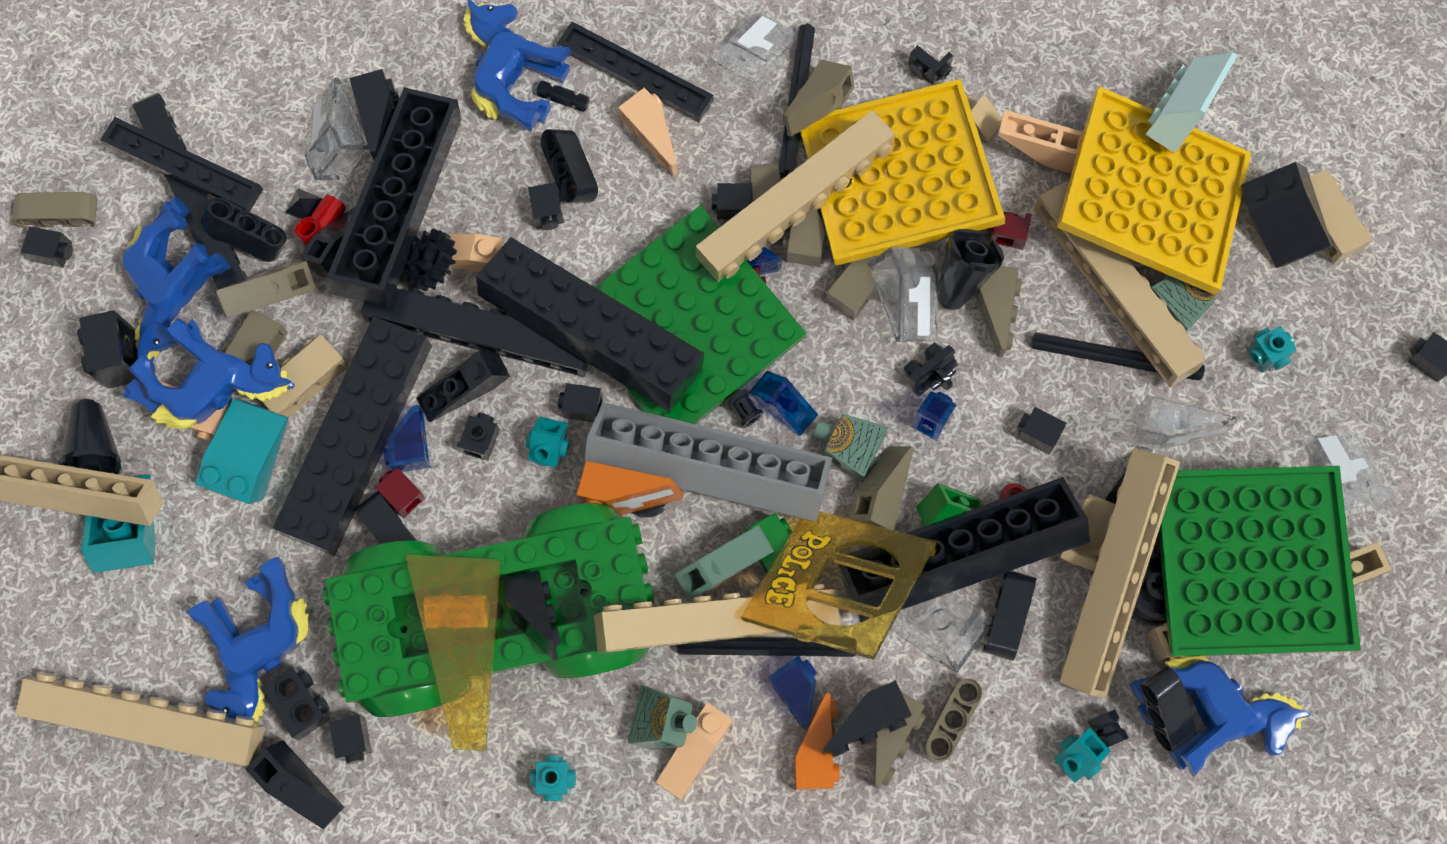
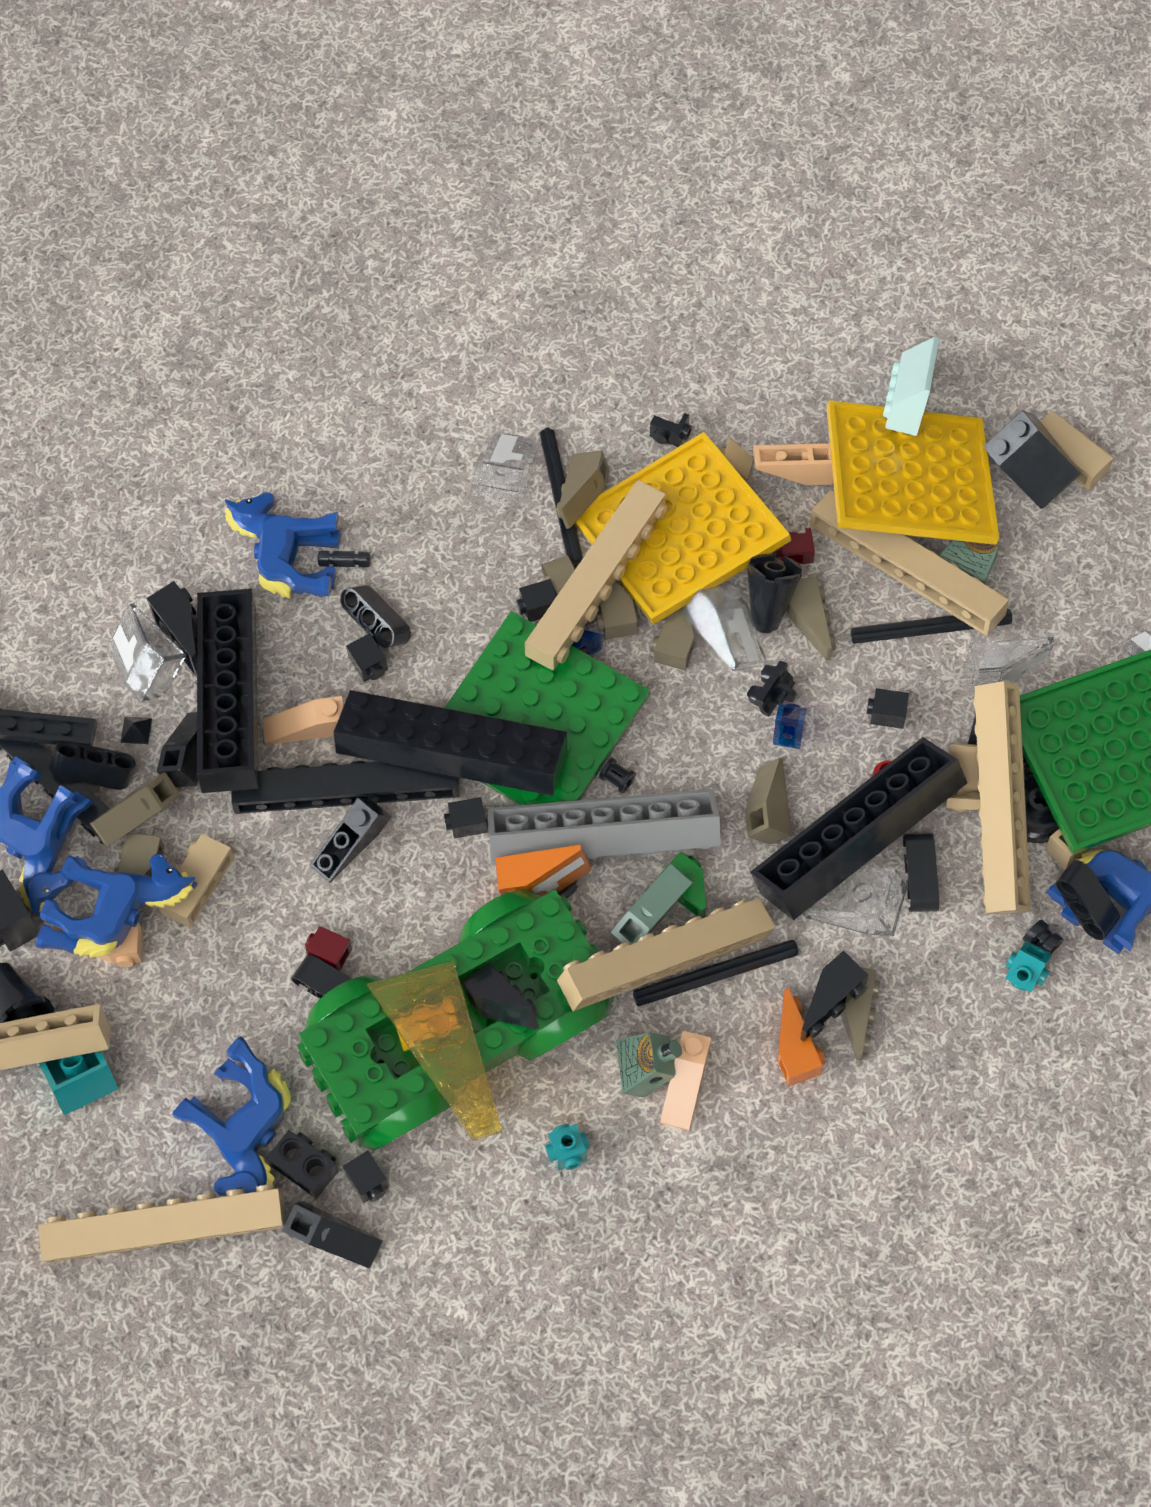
camera: 20 degrees left, 10 degrees down
teal slope [195,398,289,504] -> none
black brick [272,316,432,556] -> none
red piece [294,194,346,247] -> none
clear blue slope [383,405,430,472] -> none
black gear [403,228,457,291] -> none
black brick [457,413,500,461] -> none
teal brick [525,416,570,467] -> none
black plate [558,22,714,122] -> none
light nougat slope [618,88,677,176] -> none
clear yellow door [741,511,937,660] -> none
clear blue slope [749,370,818,436] -> none
clear blue slope [768,655,817,730] -> none
sand green torso [813,414,888,482] -> none
green slope [916,483,984,527] -> none
dark tan beam [923,678,983,763] -> none
teal brick [1247,326,1297,373] -> none

